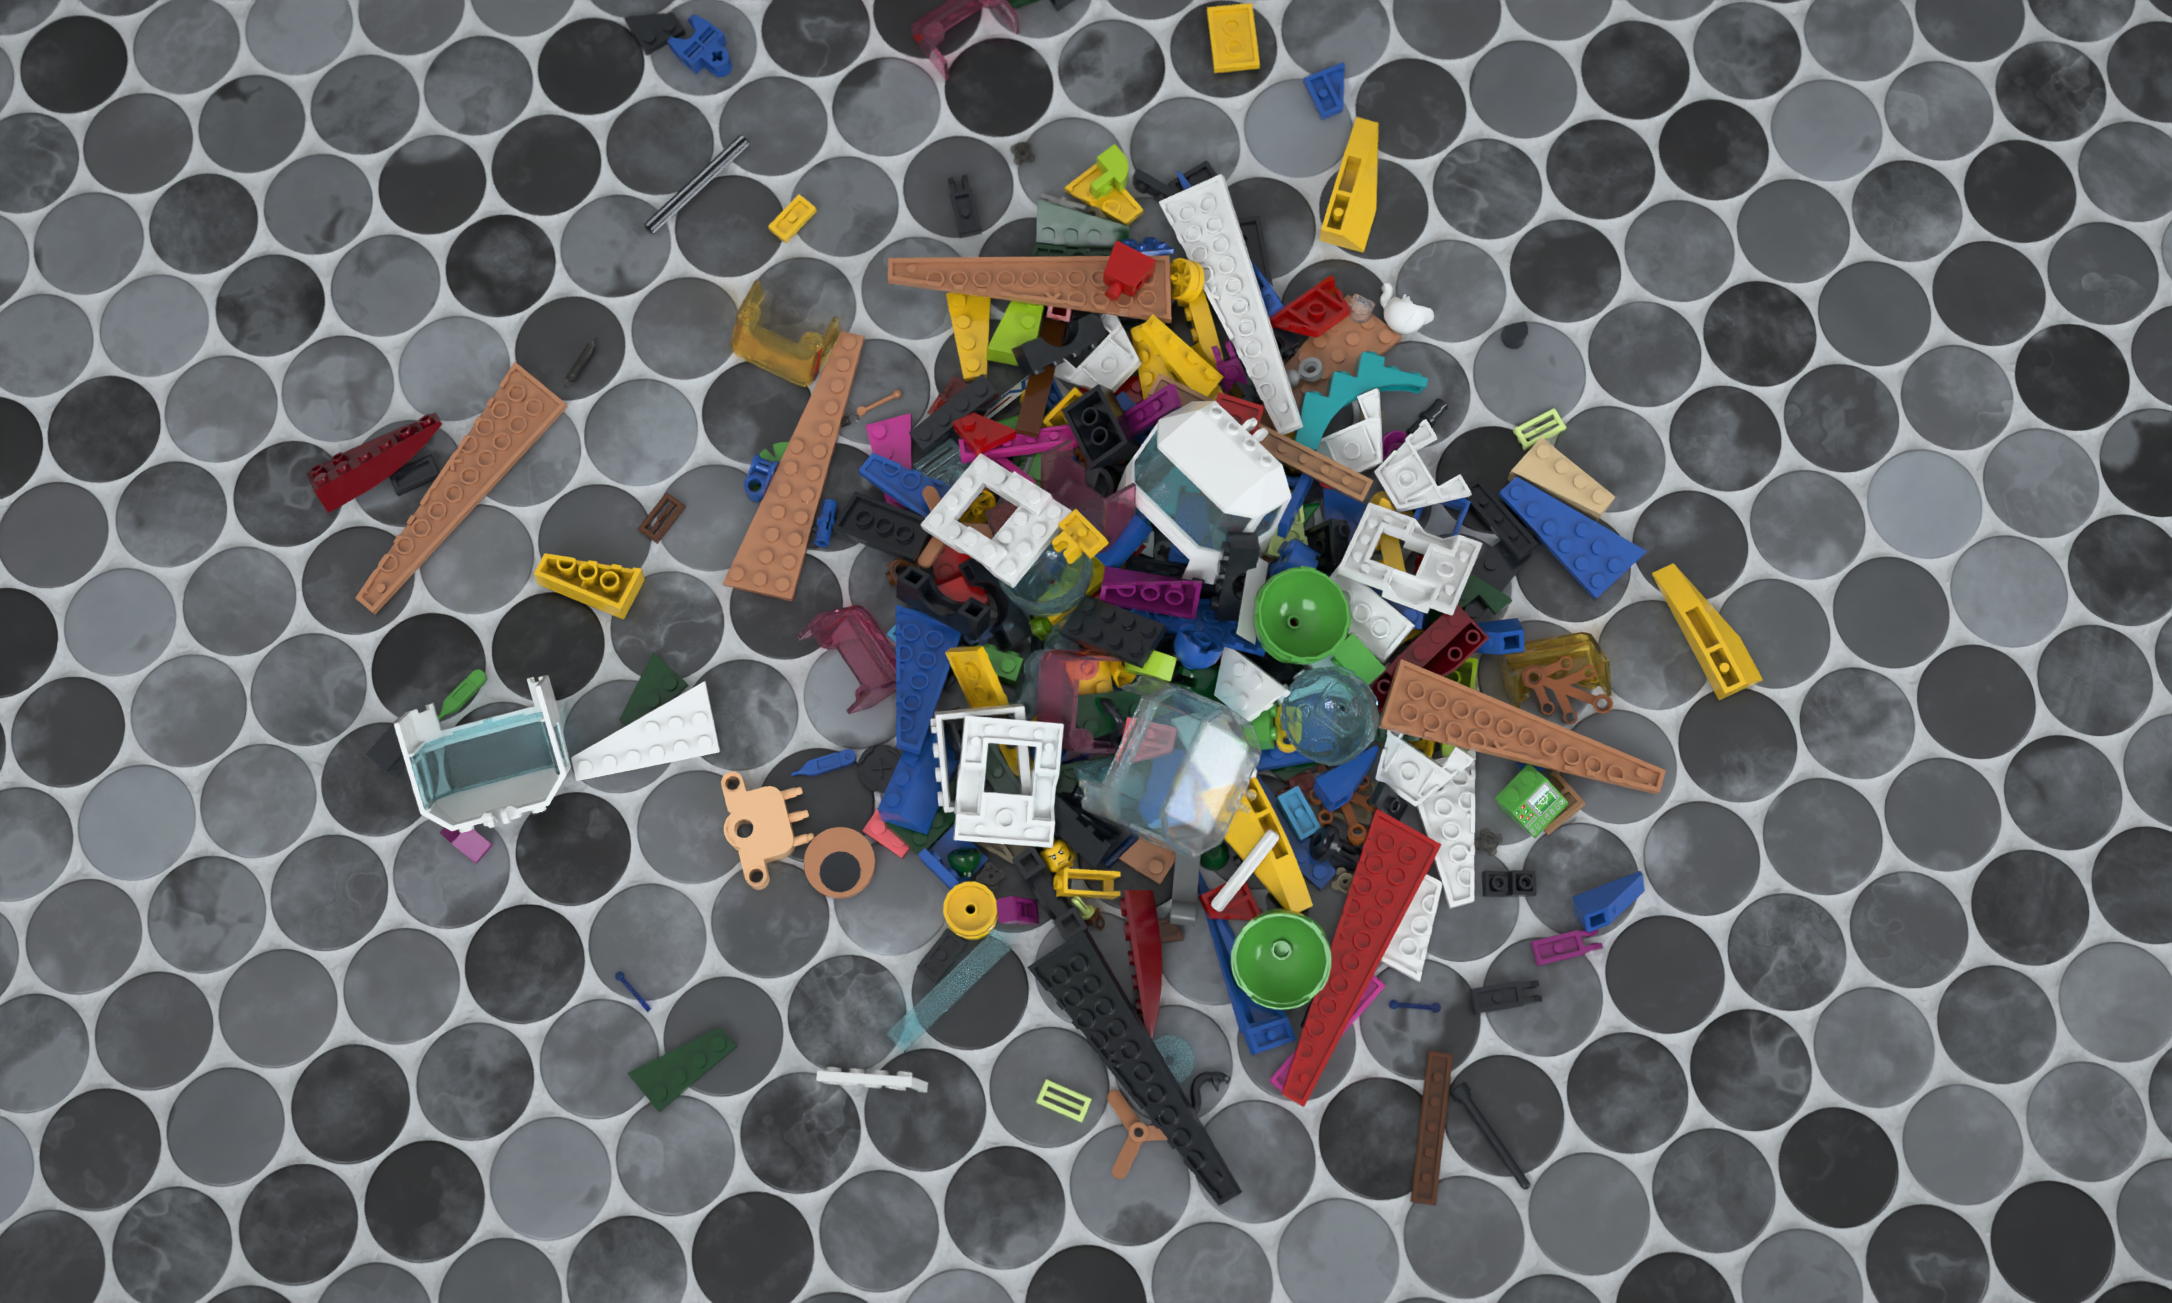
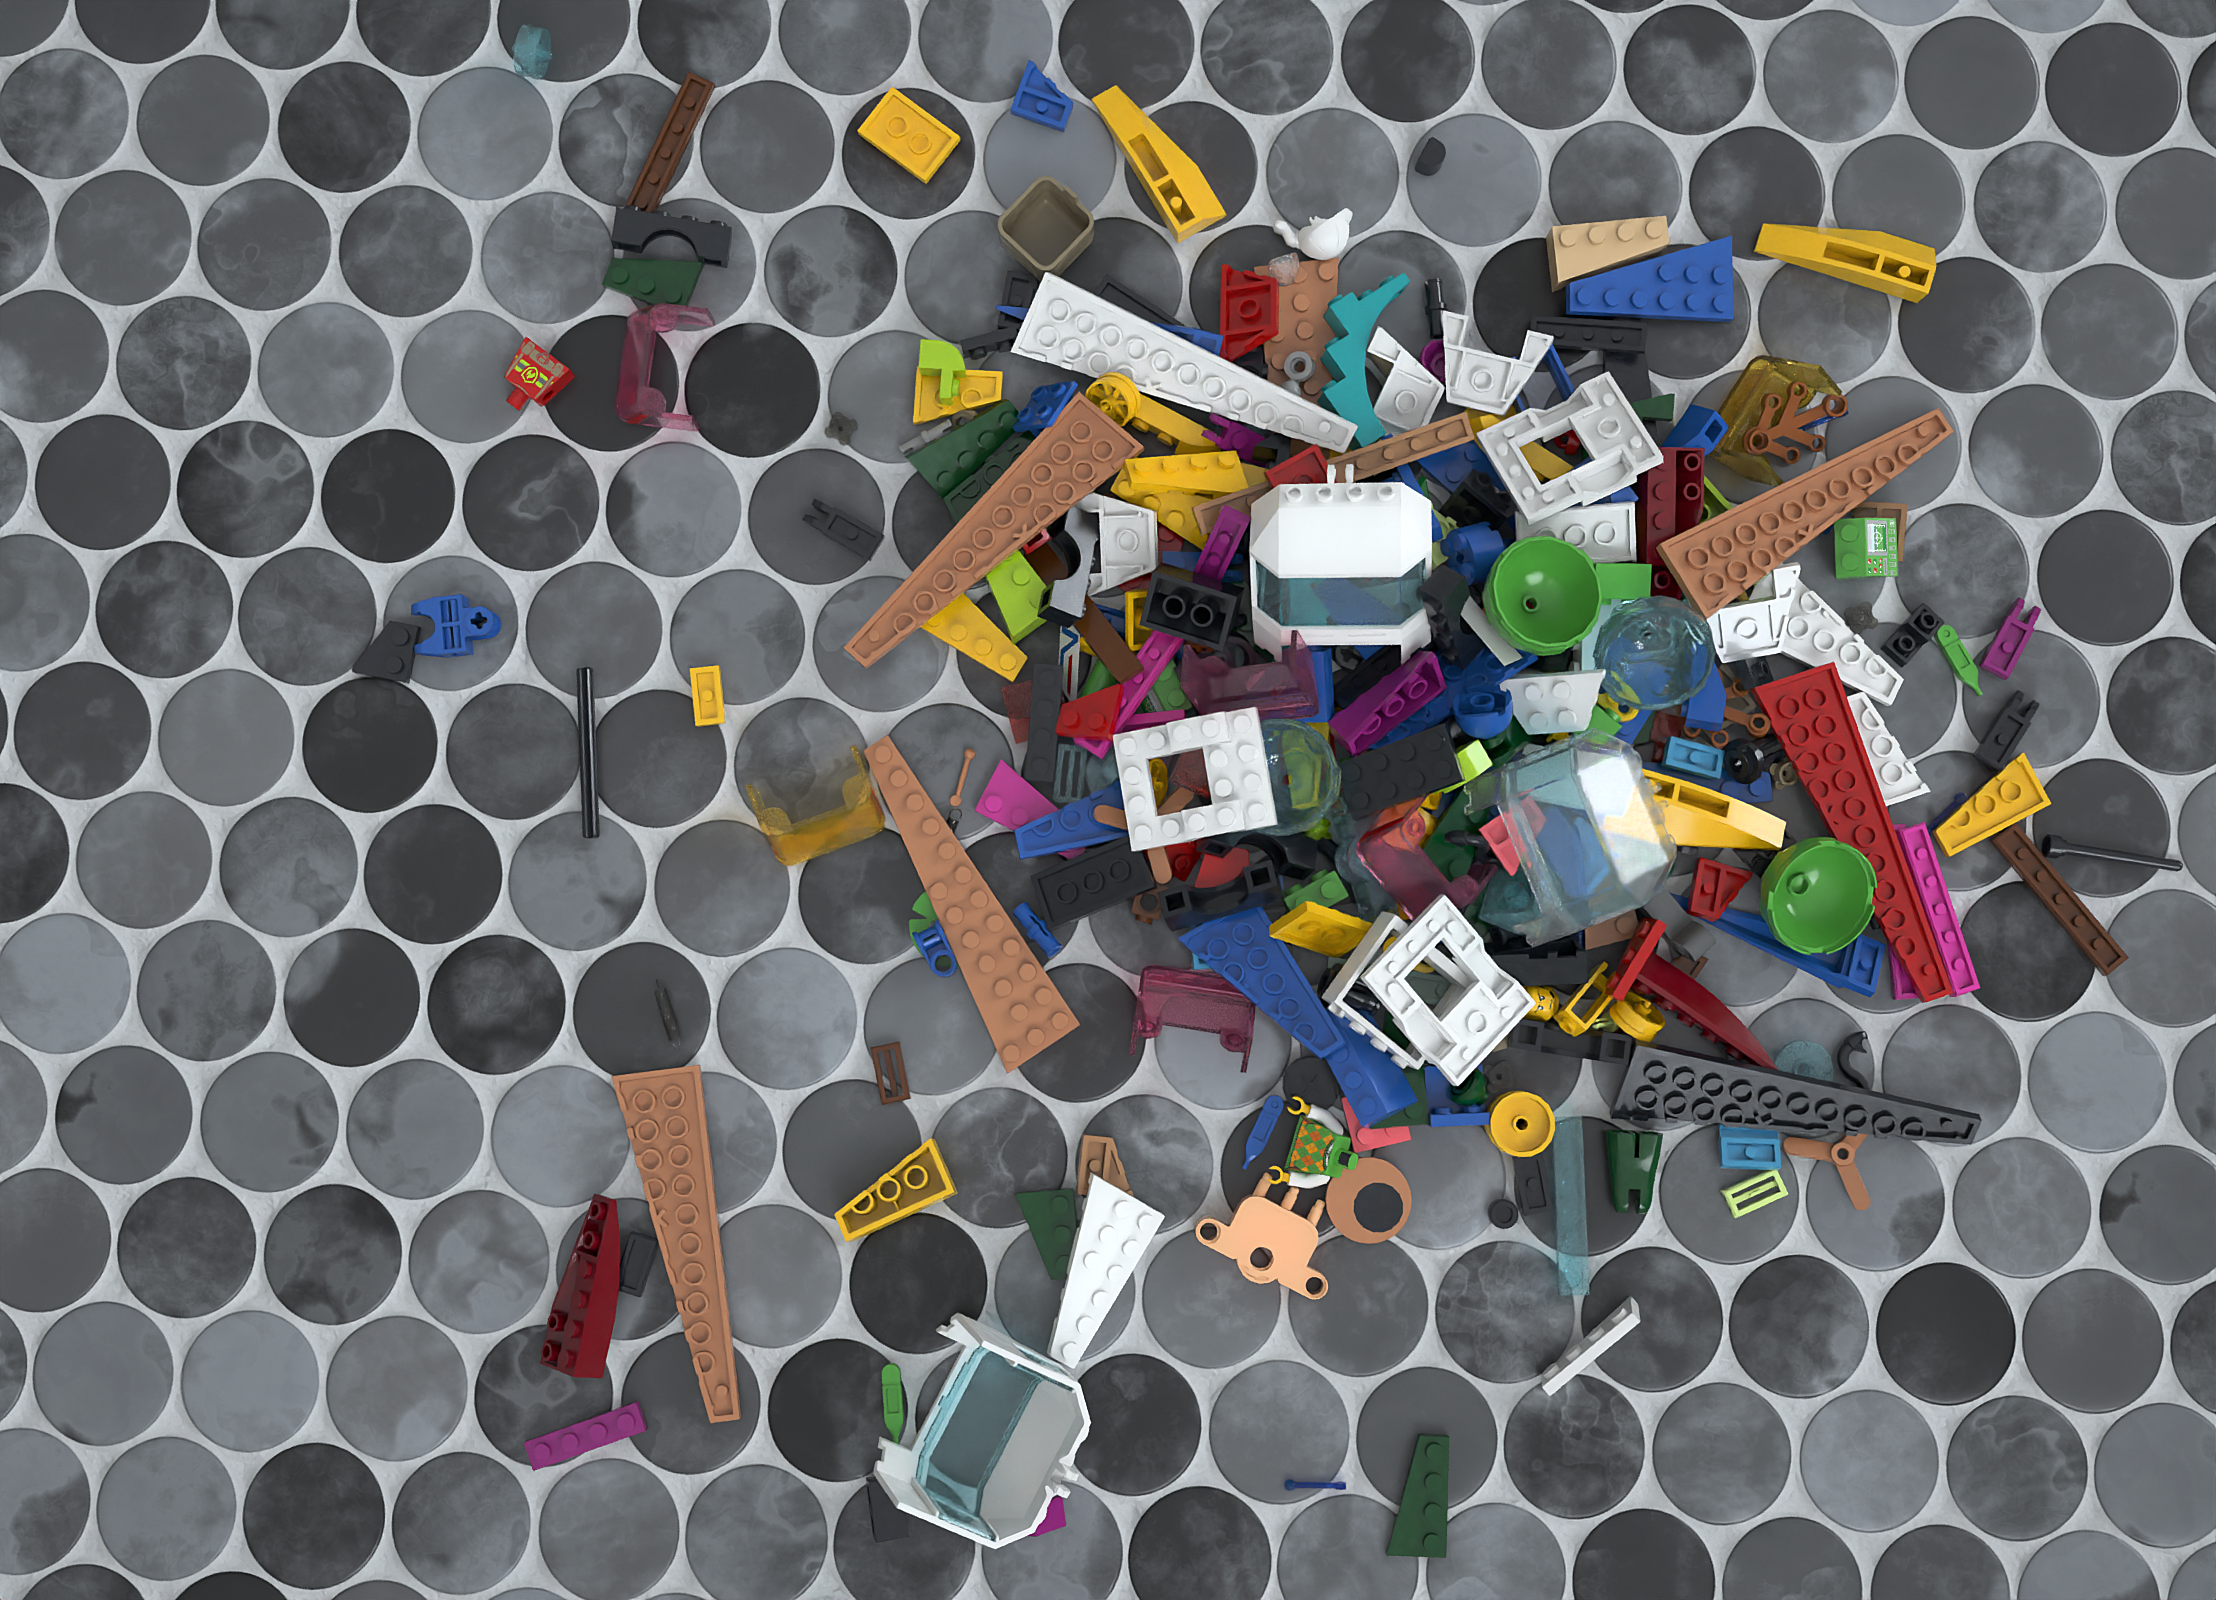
camera: 50 degrees left, 10 degrees up
magenta slope [996,896,1039,925] -> none
yellow plate [1052,509,1109,564] -> none
red torso [1103,240,1156,301] -> none
white axle [1211,830,1279,912] -> none
yellowish green tile [1513,408,1566,451] -> none
blue slope [1572,871,1645,933] -> none
none -> magenta plate [524,1401,647,1471]
none -> dark tan piece [997,176,1094,282]
none -> medium nougat wing [1076,1134,1133,1196]
none -> torso [1267,1095,1358,1189]
none -> black tile [1488,1199,1519,1229]
none -> red wing [1604,918,1668,1002]
none -> dark green piece [1605,1129,1663,1214]
none -> yellow wheel [1609,991,1666,1042]
none -> dark azure plate [1717,1124,1782,1170]
none -> clear blue hinge [1797,410,1849,431]
none -> dark pink tile [1895,822,1980,997]
none -> yellow wing [1932,752,2051,857]
none -> bright green piece [1934,625,1983,696]

